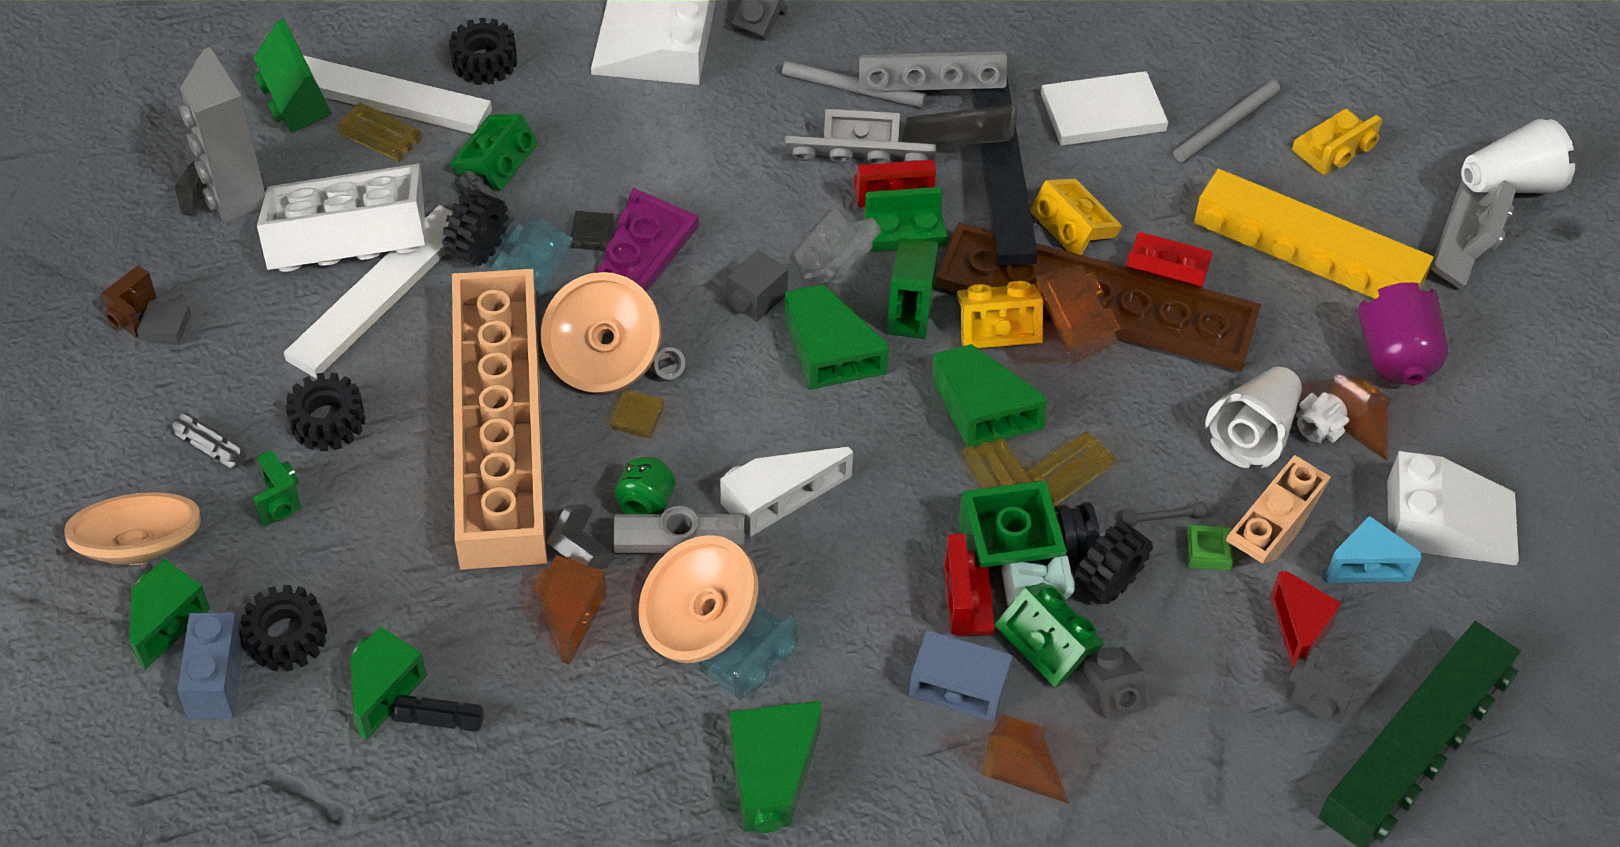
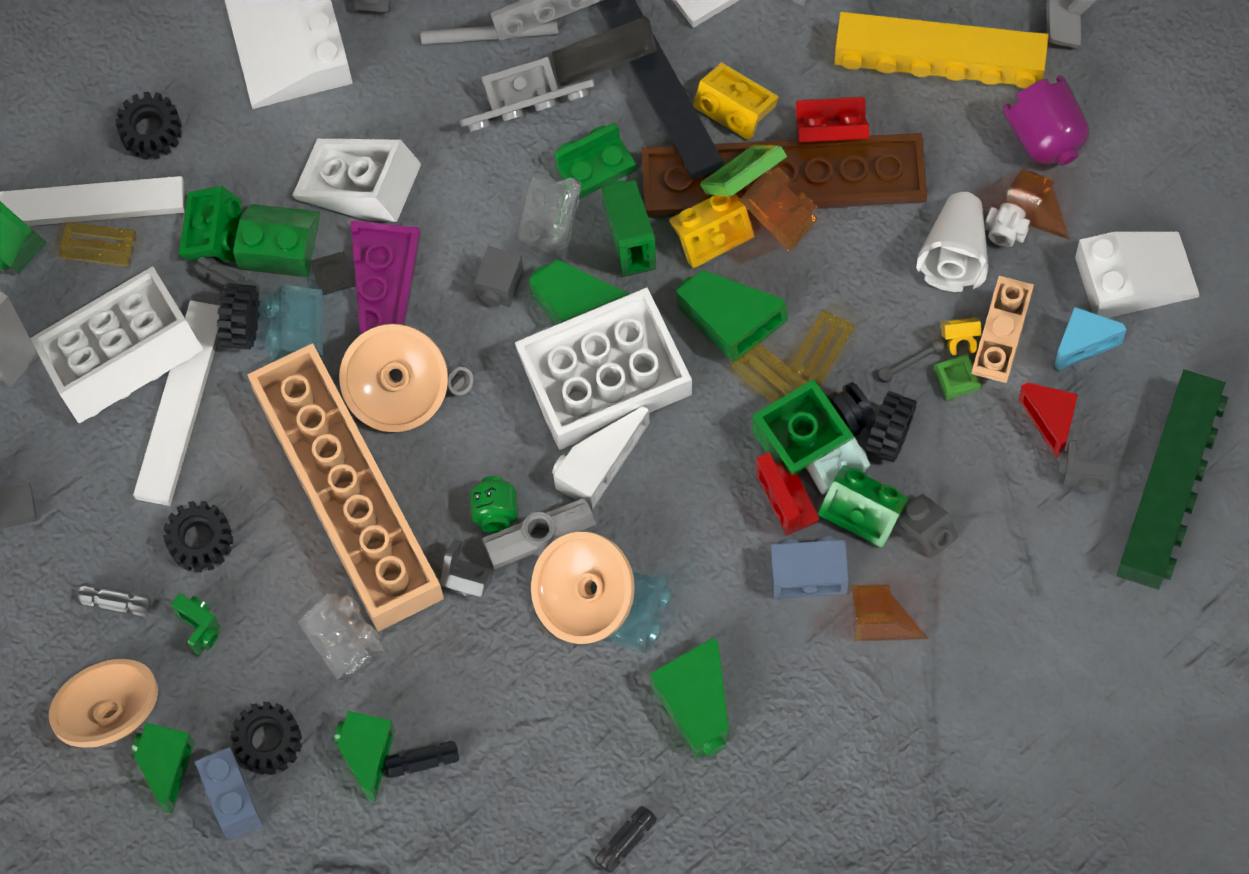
camera: 15 degrees left, 15 degrees up
clear orange slope [535,555,607,665] -> none
clear yellow tile [611,390,664,439] -> none
red bracket [853,159,936,208] -> none
none -> green slope [233,204,320,278]
none -> white slope [292,138,421,222]
none -> clear bracket [298,594,385,680]
none -> white slope [515,287,692,451]
none -> bright green tile [700,145,787,197]
none -> yellow tile [940,317,982,355]

